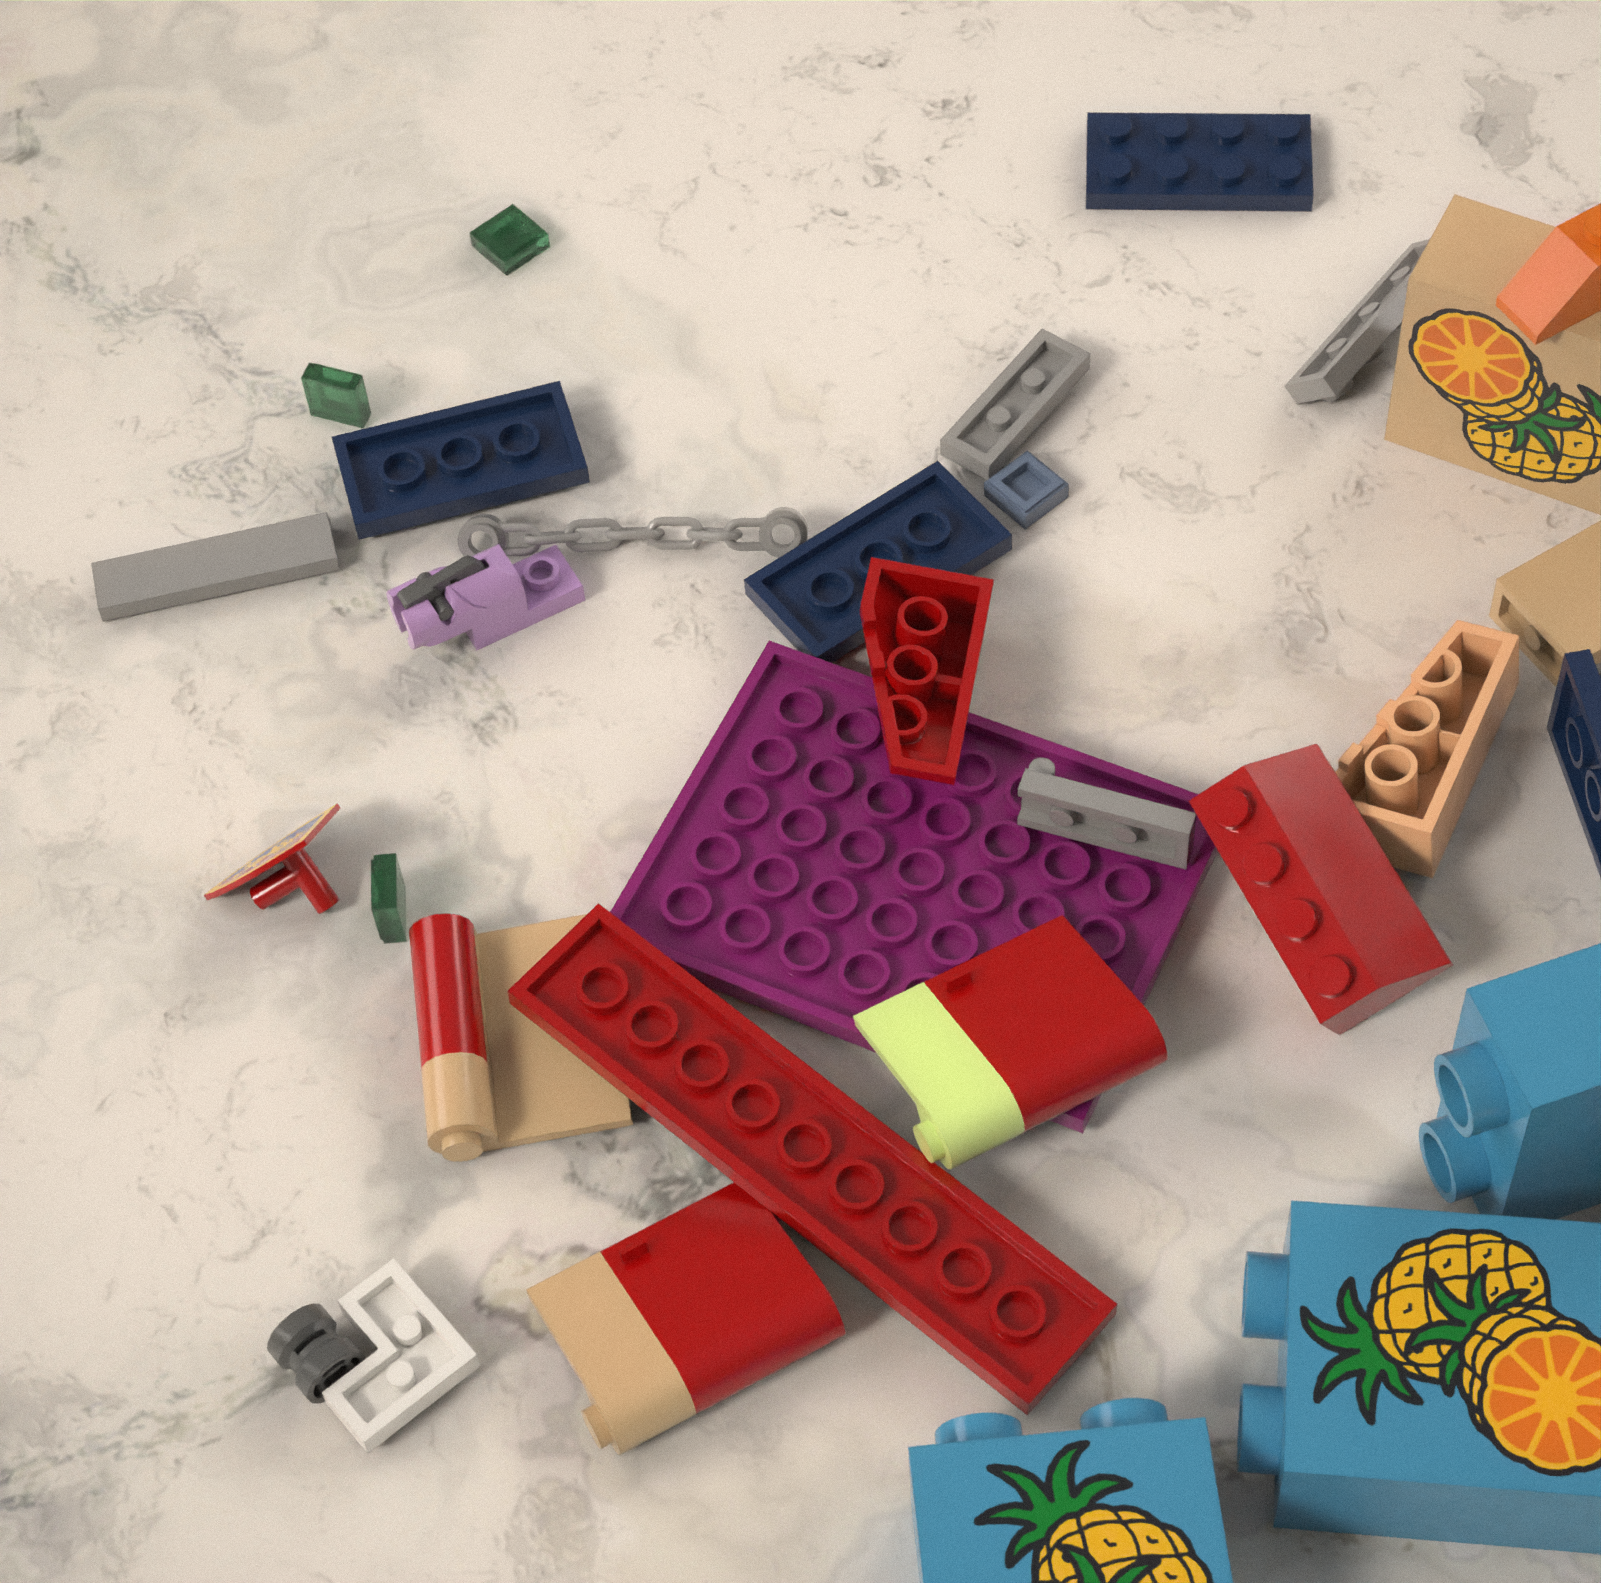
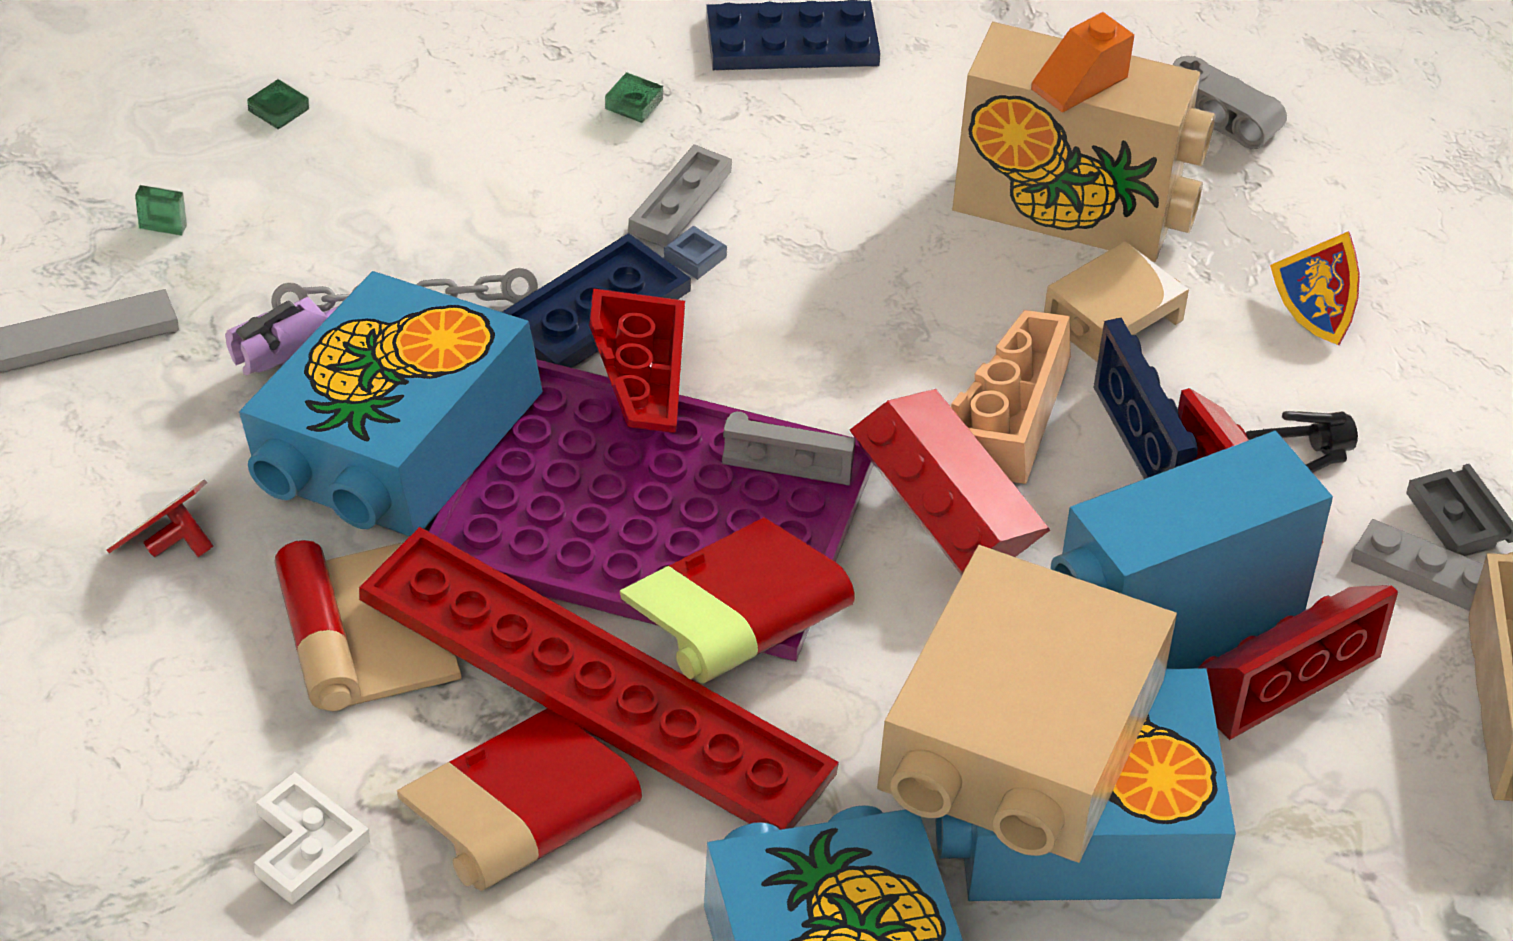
camera: 15 degrees left, 10 degrees down
dark grey wheel [267,1303,365,1404] -> none
dark blue plate [332,381,590,540] -> none
clear green tile [371,853,407,944] -> none
light grey plate [1285,239,1430,404] -> none
none -> dark azure brick [239,271,543,536]
none -> clear green plate [605,72,664,123]
none -> tan brick [877,545,1177,863]

